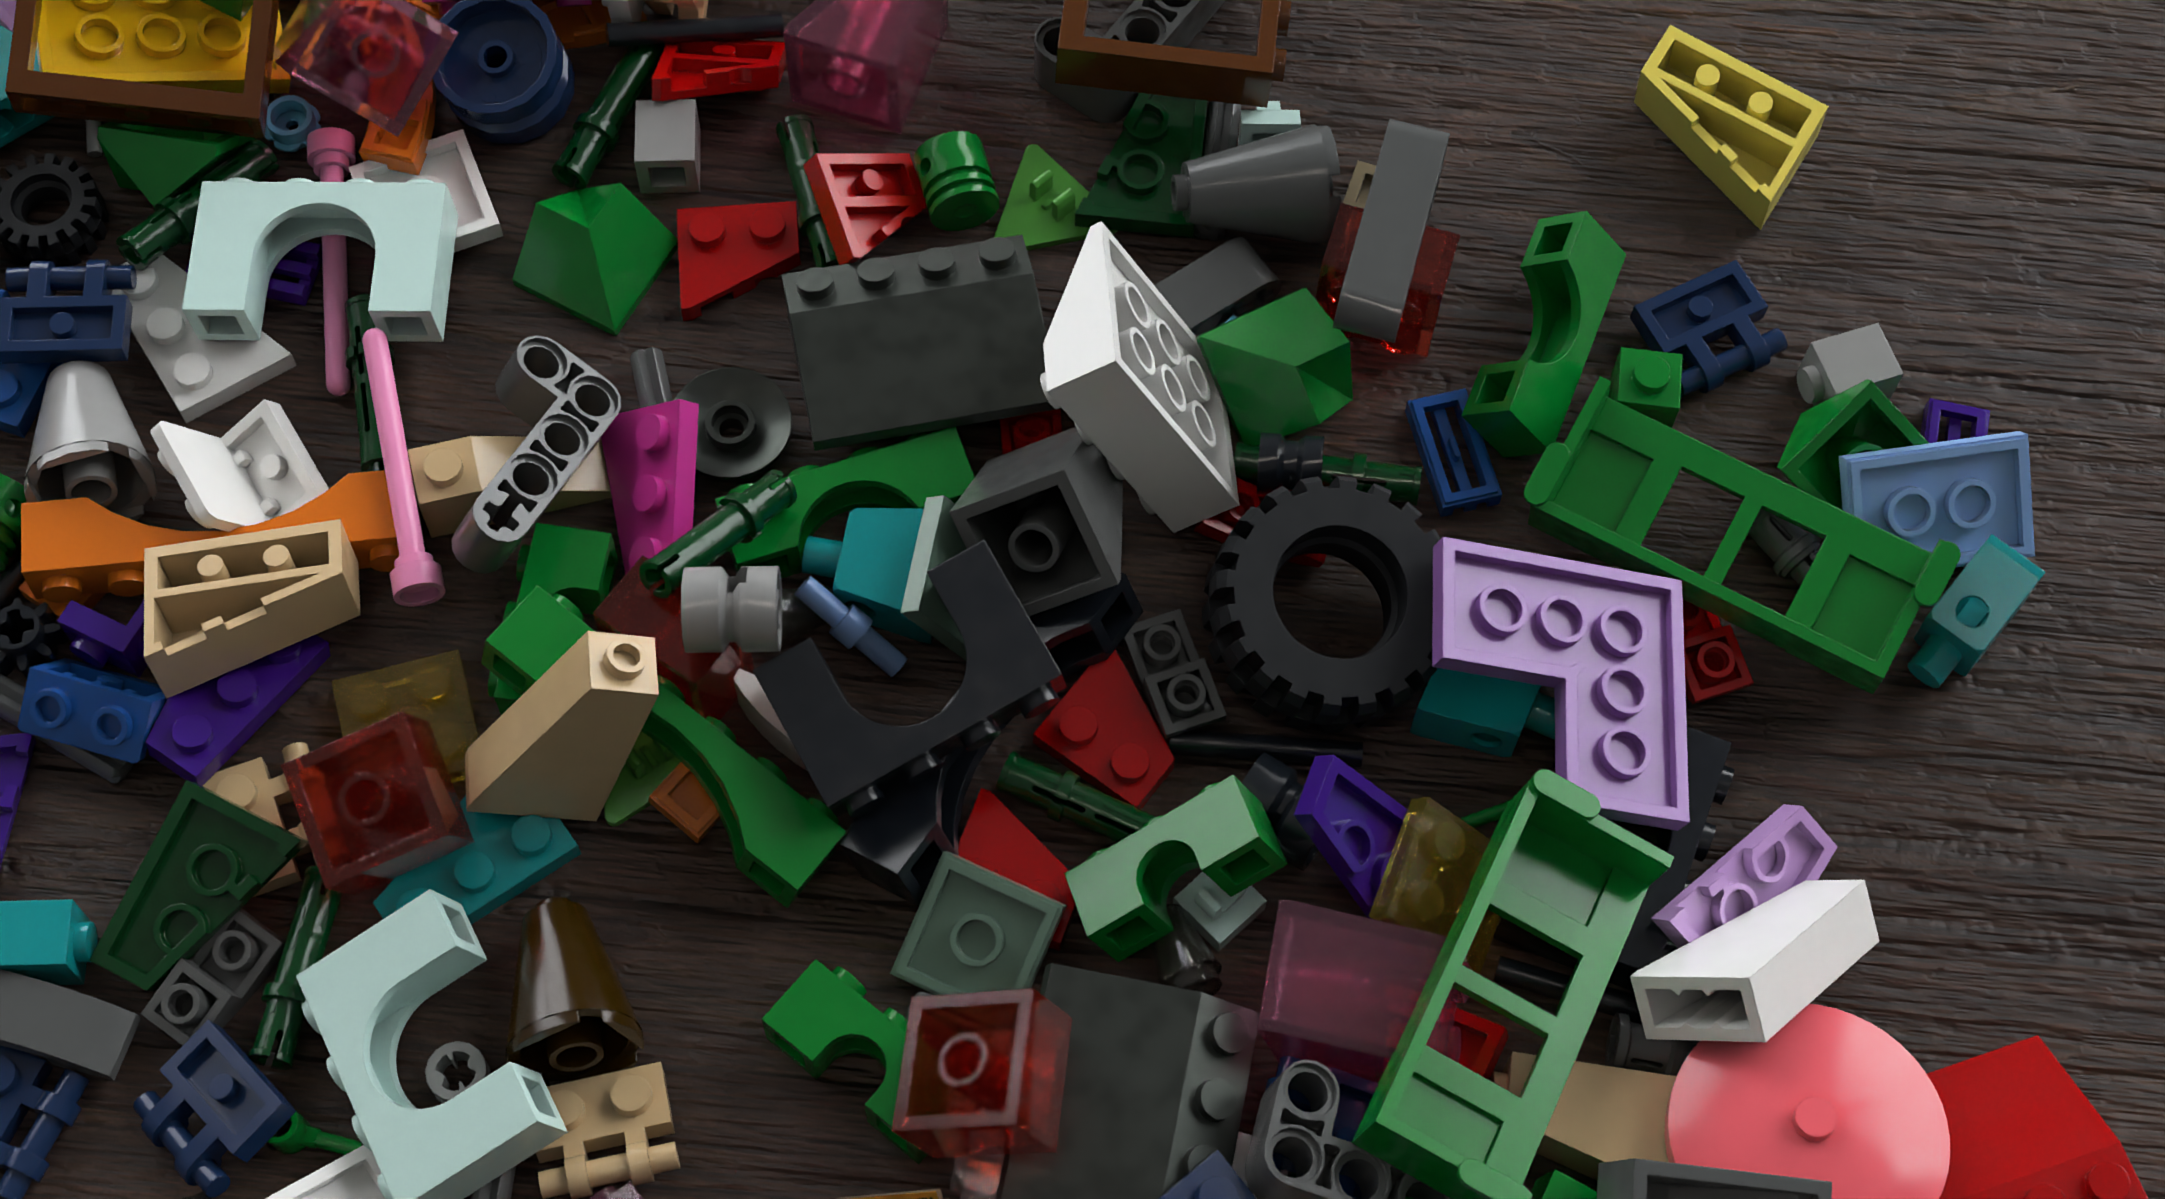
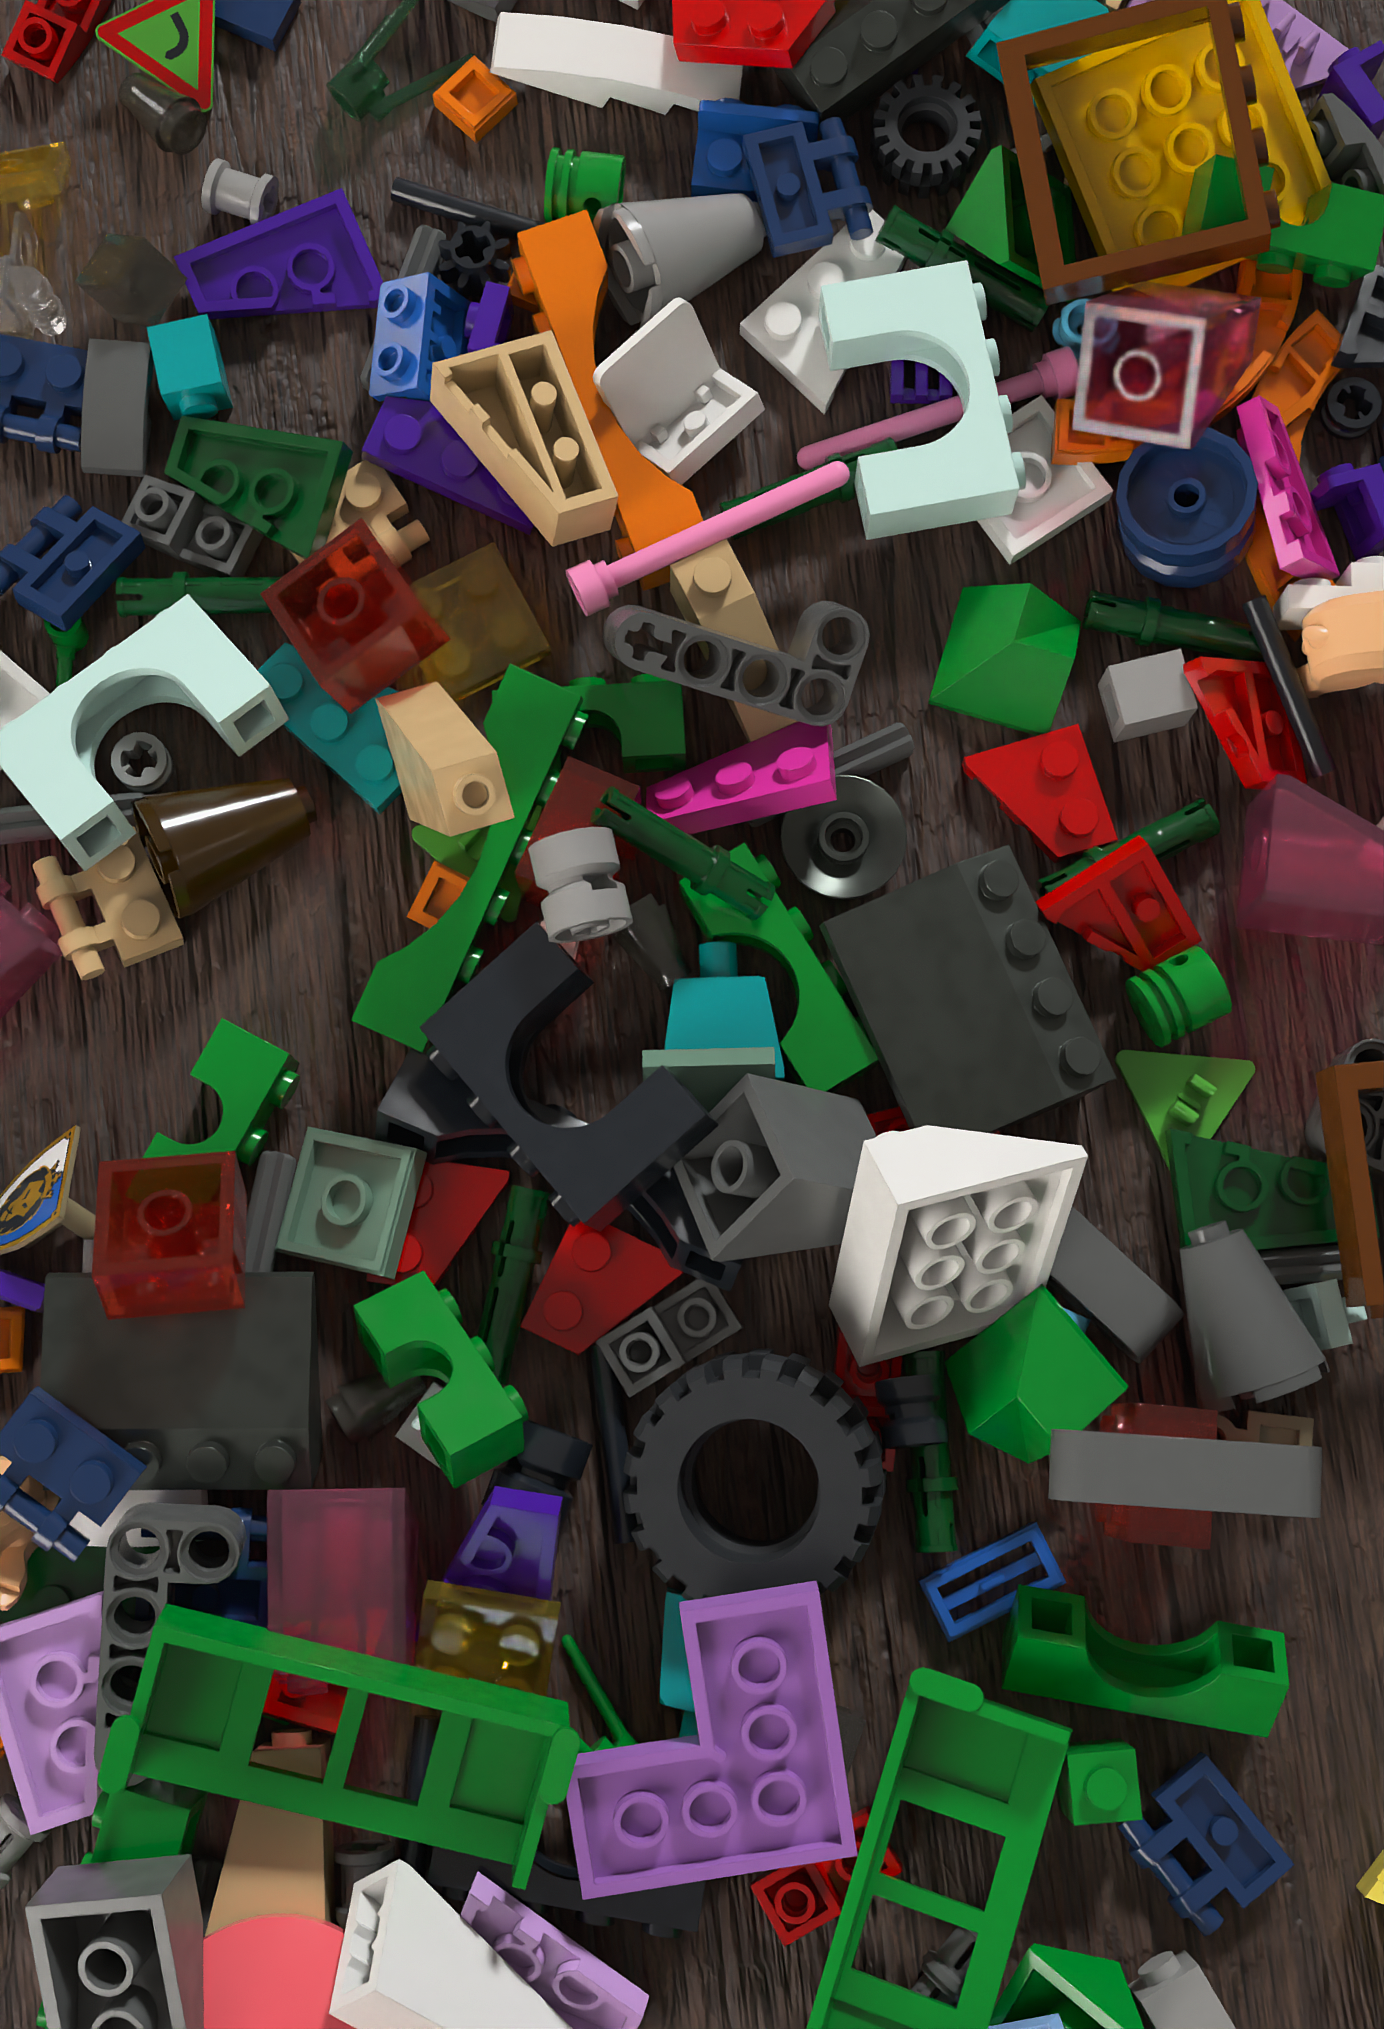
camera: 80 degrees right, 15 degrees up
medium blue bar [794,576,908,677] -> none

